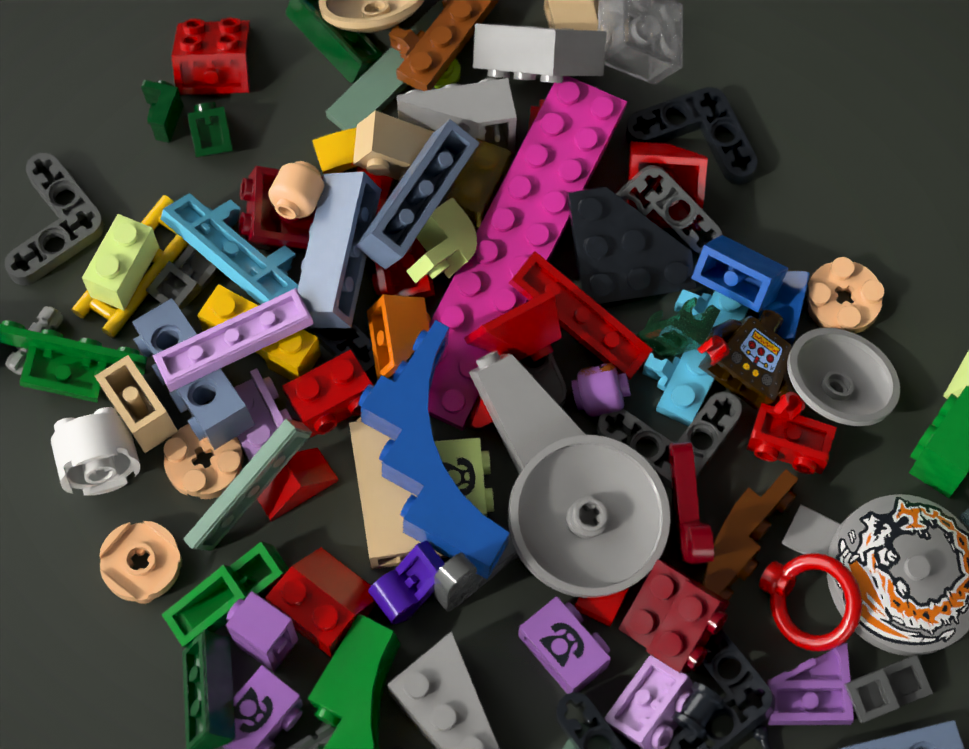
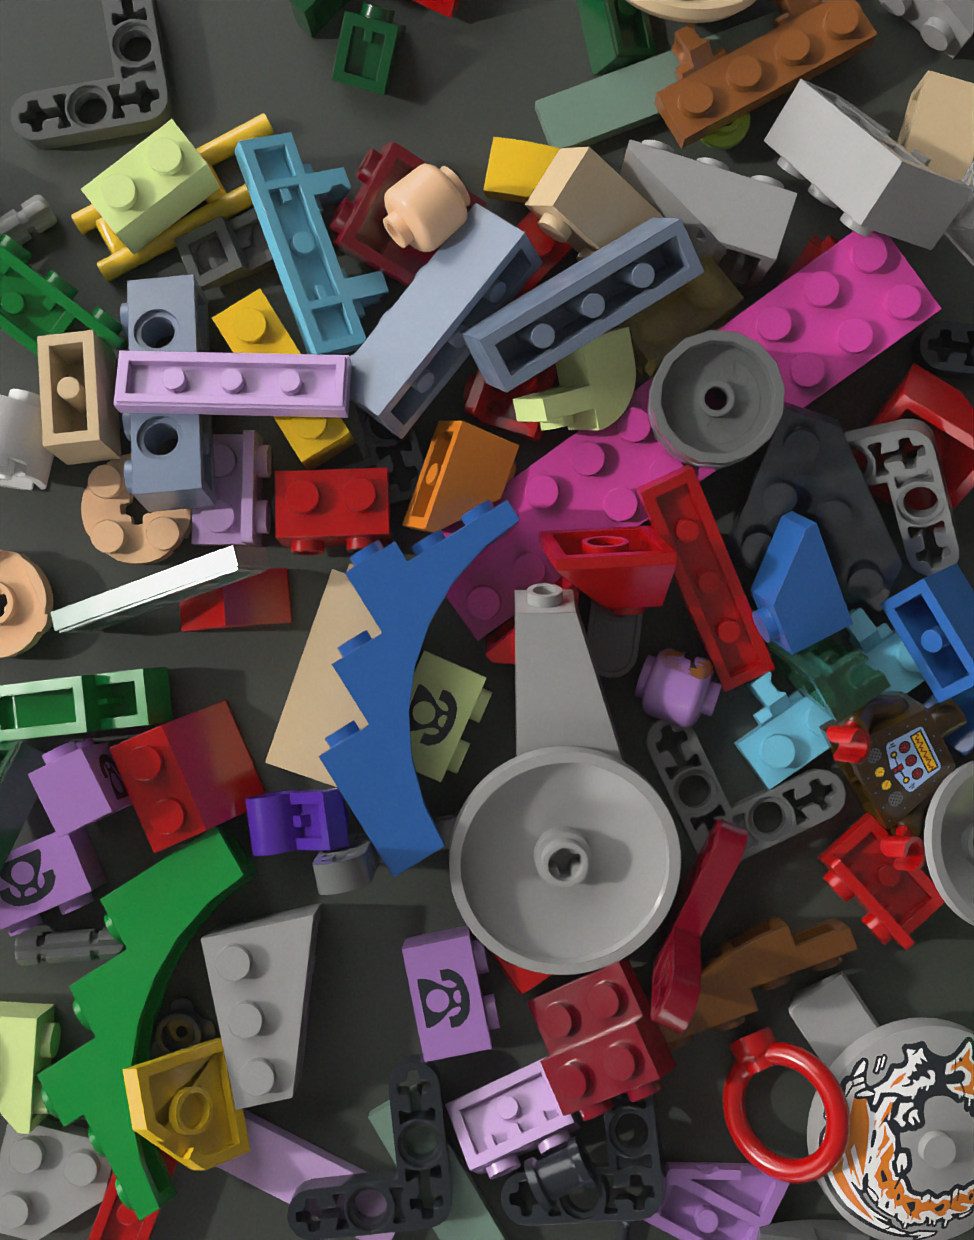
camera: 35 degrees right, 20 degrees up
none -> dark grey wheel [647,330,785,469]
none -> blue slope [750,511,853,655]

